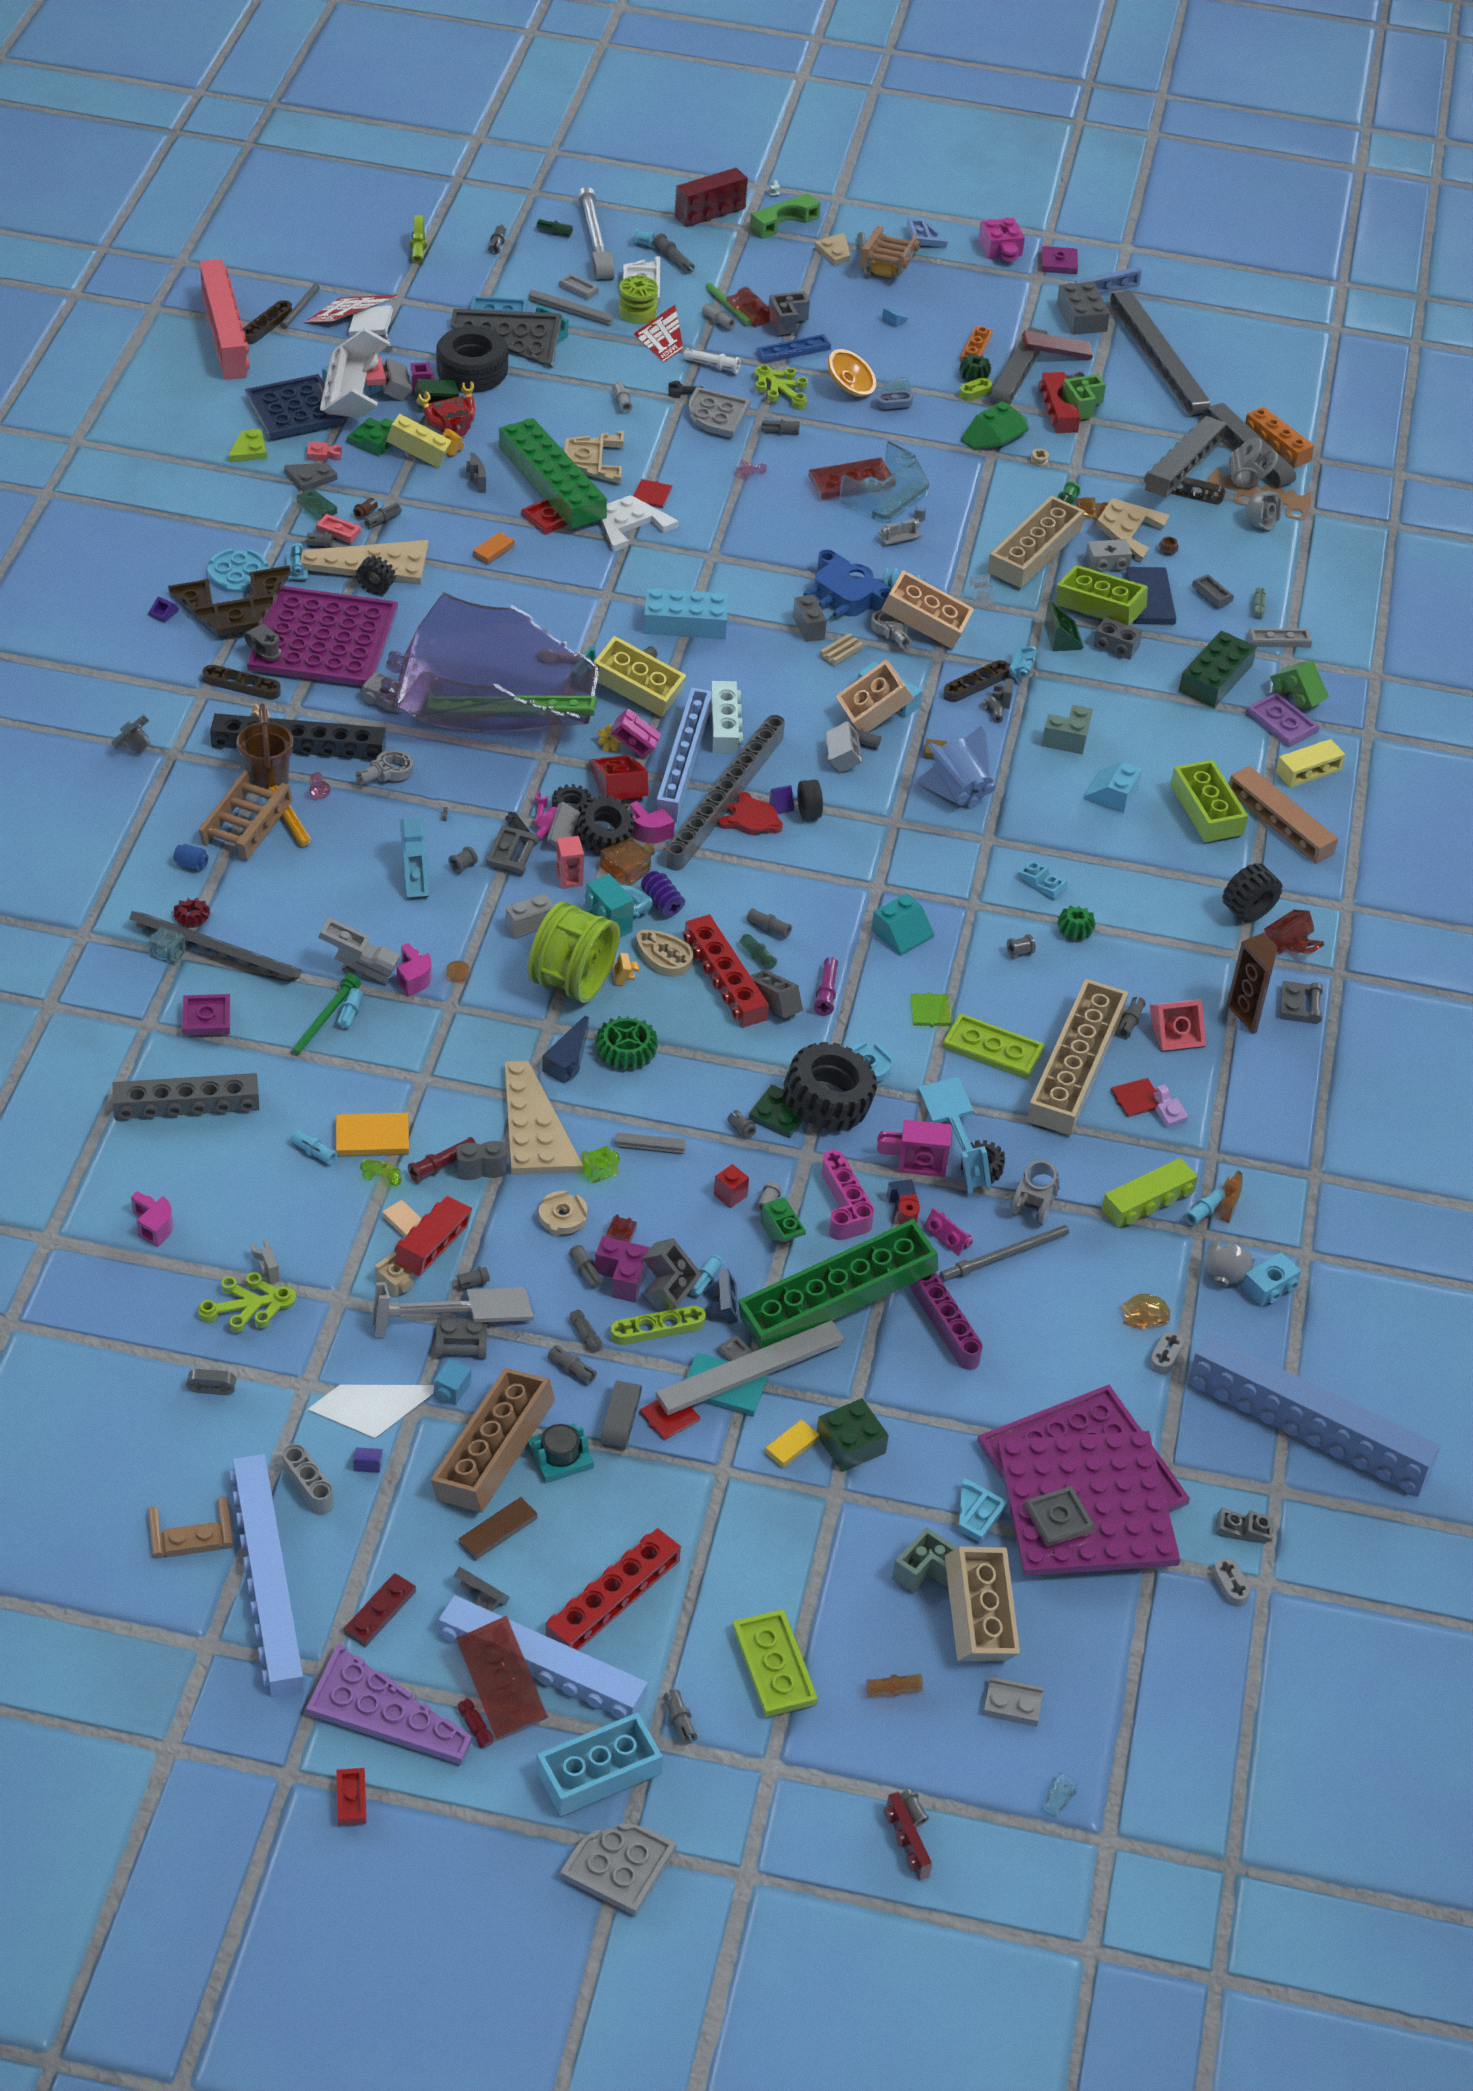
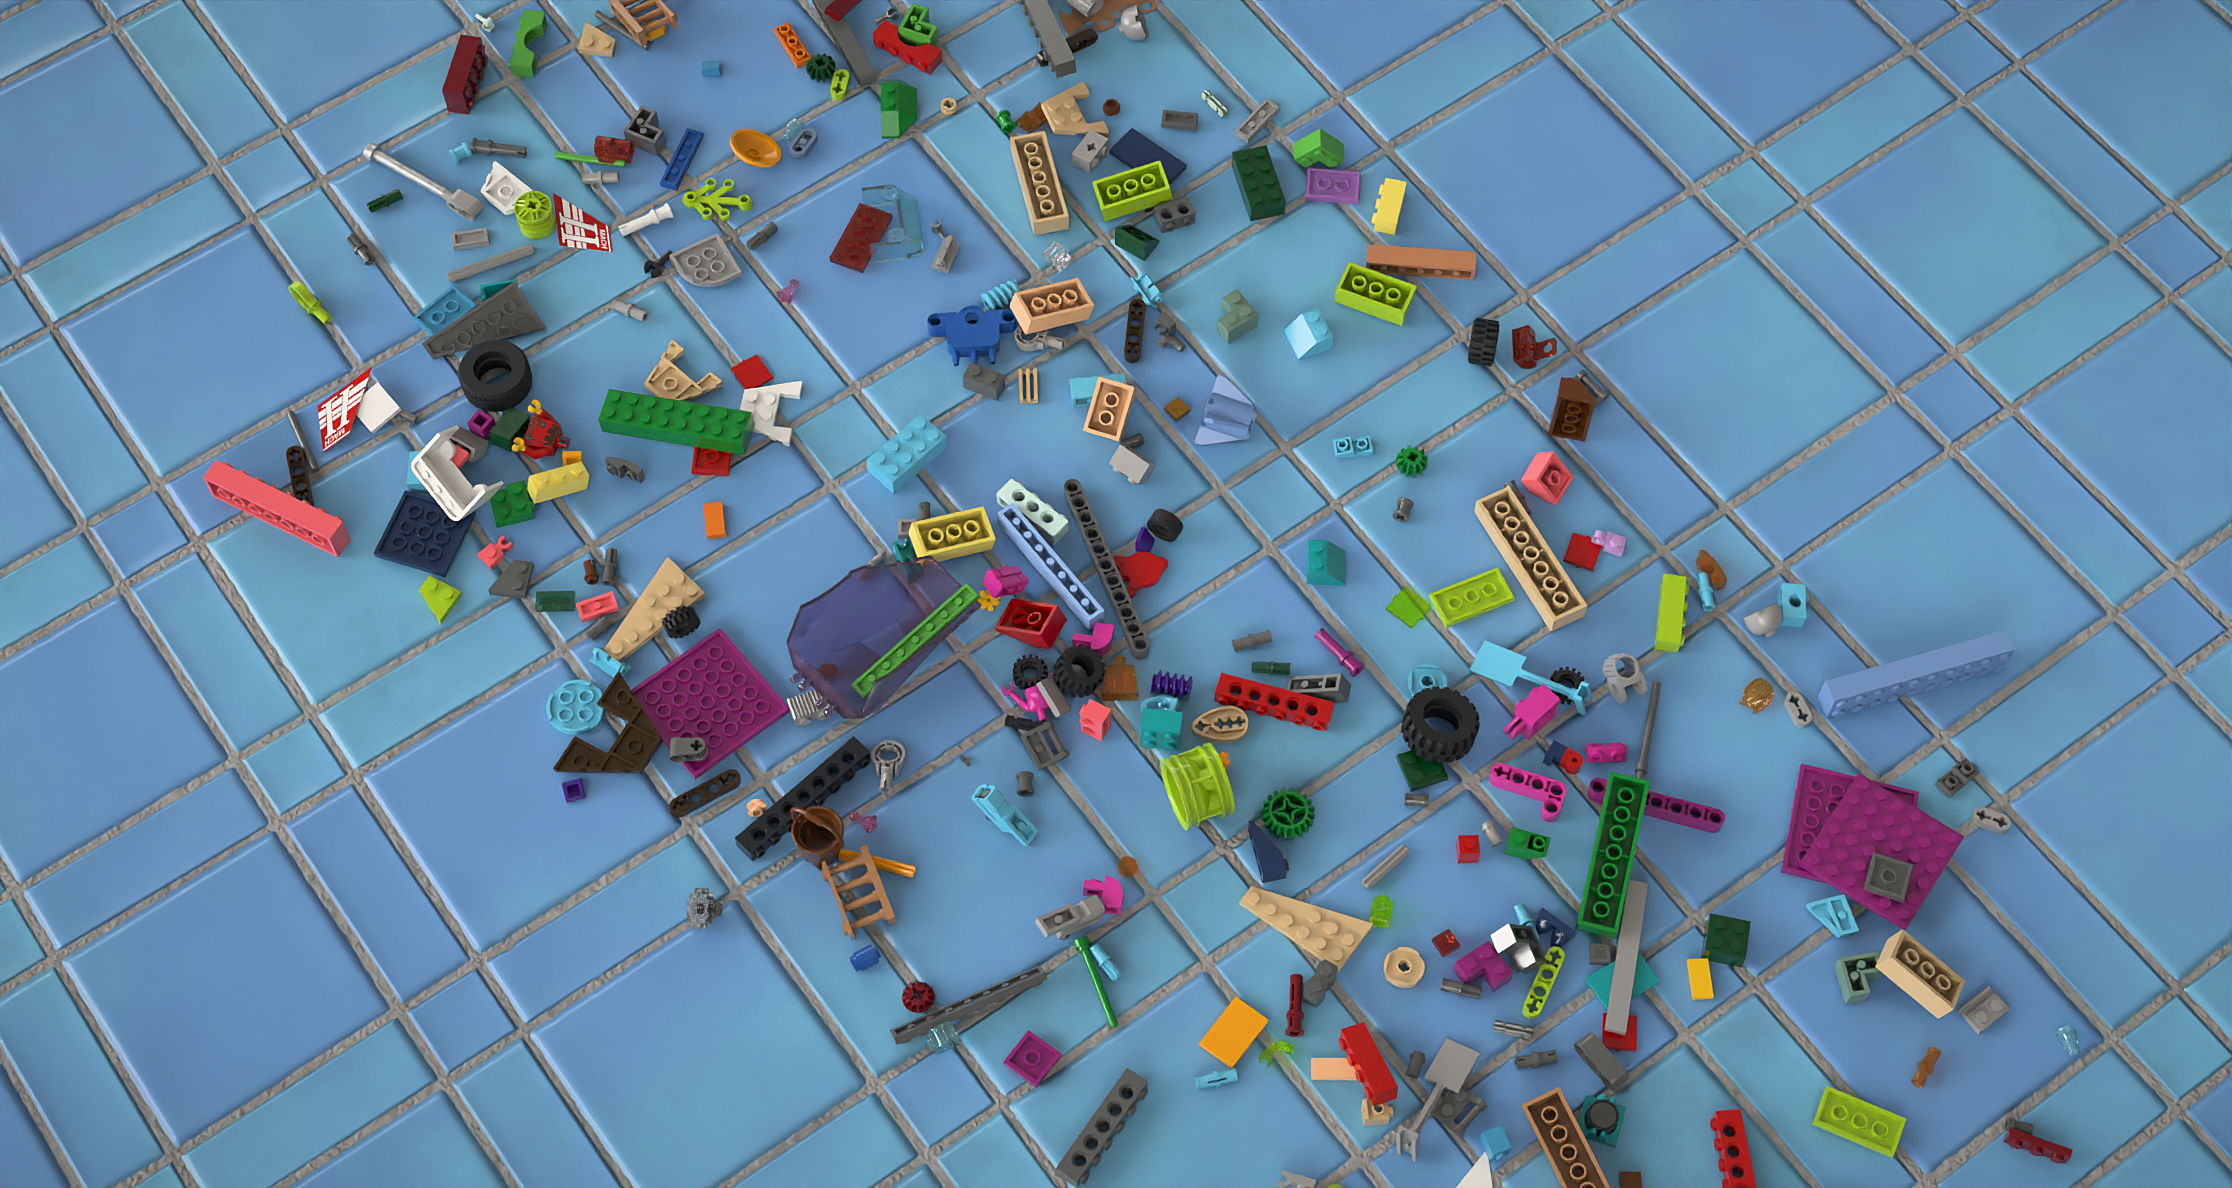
camera: 45 degrees left, 15 degrees up
light grey brick [505,893,554,938] -> none

